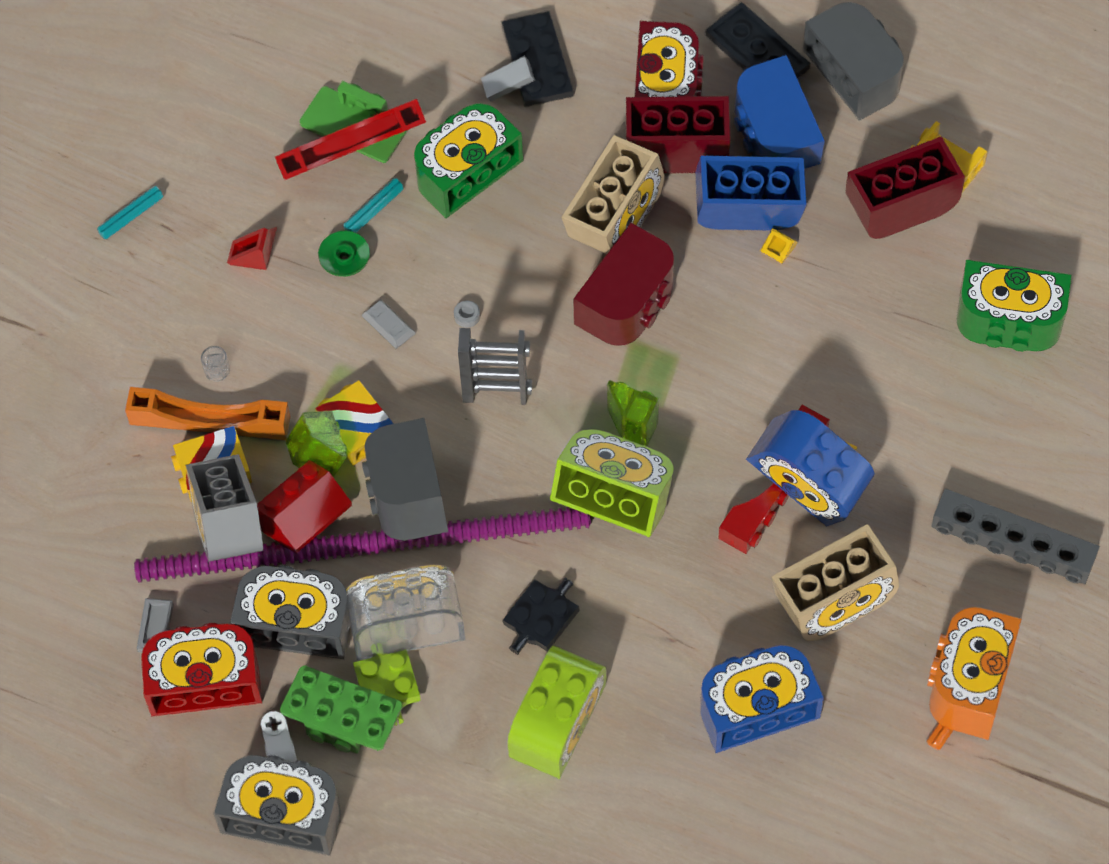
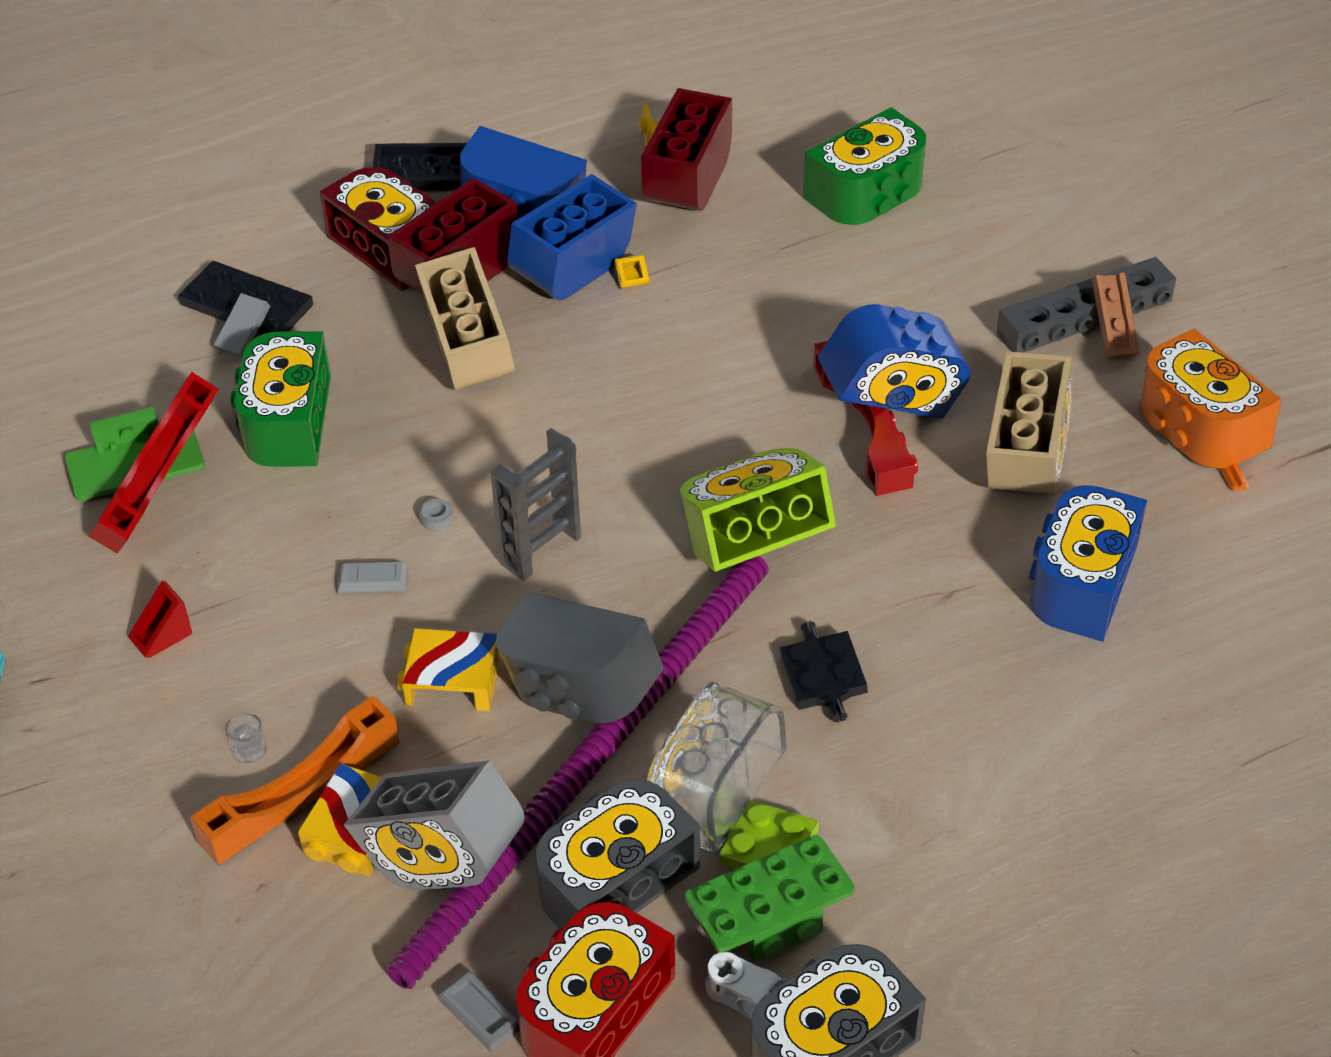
camera: 50 degrees left, 15 degrees down
red slope [257,460,352,553] -> none
clear neon green slope [285,411,347,477] -> none
green dish [318,231,370,277] -> none
teal axle [343,178,404,233] -> none
lime brick [508,646,606,779] -> none
dark red brick [573,223,674,346] -> none
clear neon green slope [607,380,659,447] -> none
dark grey brick [803,3,903,121] -> none
none -> nougat hinge [1091,272,1140,359]

